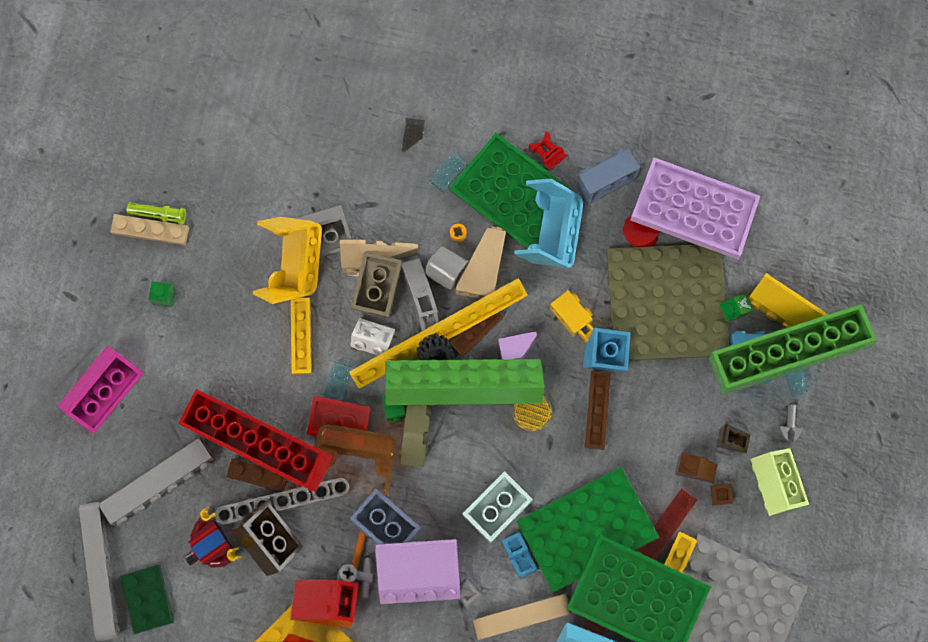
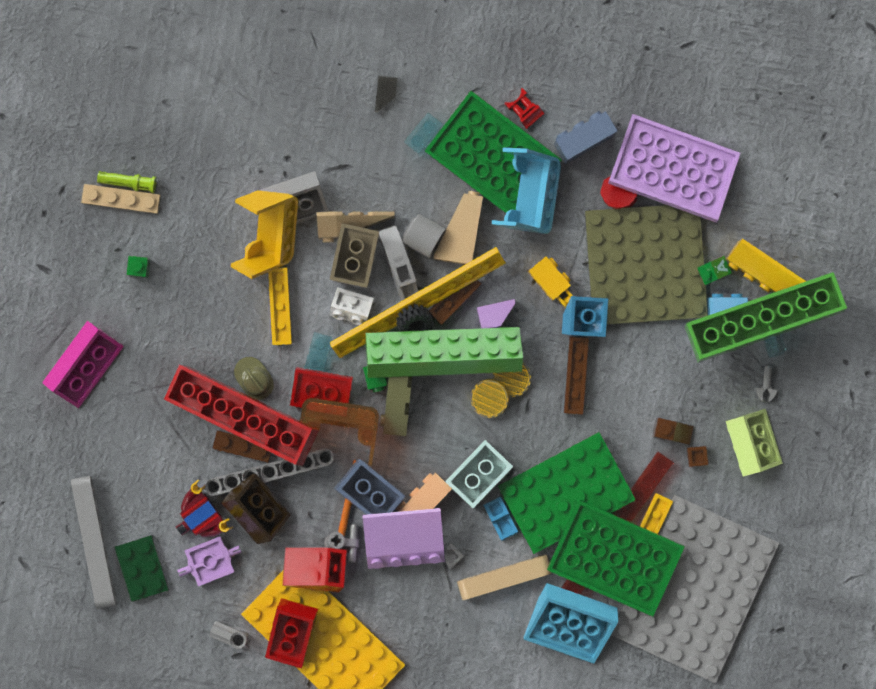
camera: 10 degrees left, 10 degrees up
light grey brick [98,438,215,526] -> none
light orange bush [450,224,467,242] -> none
dark brown slope [717,424,750,453] -> none
none -> lavender plate [178,536,242,586]
none -> olive piece [234,357,274,400]
none -> light nougat brick [396,473,452,512]
none -> tile [471,379,509,418]

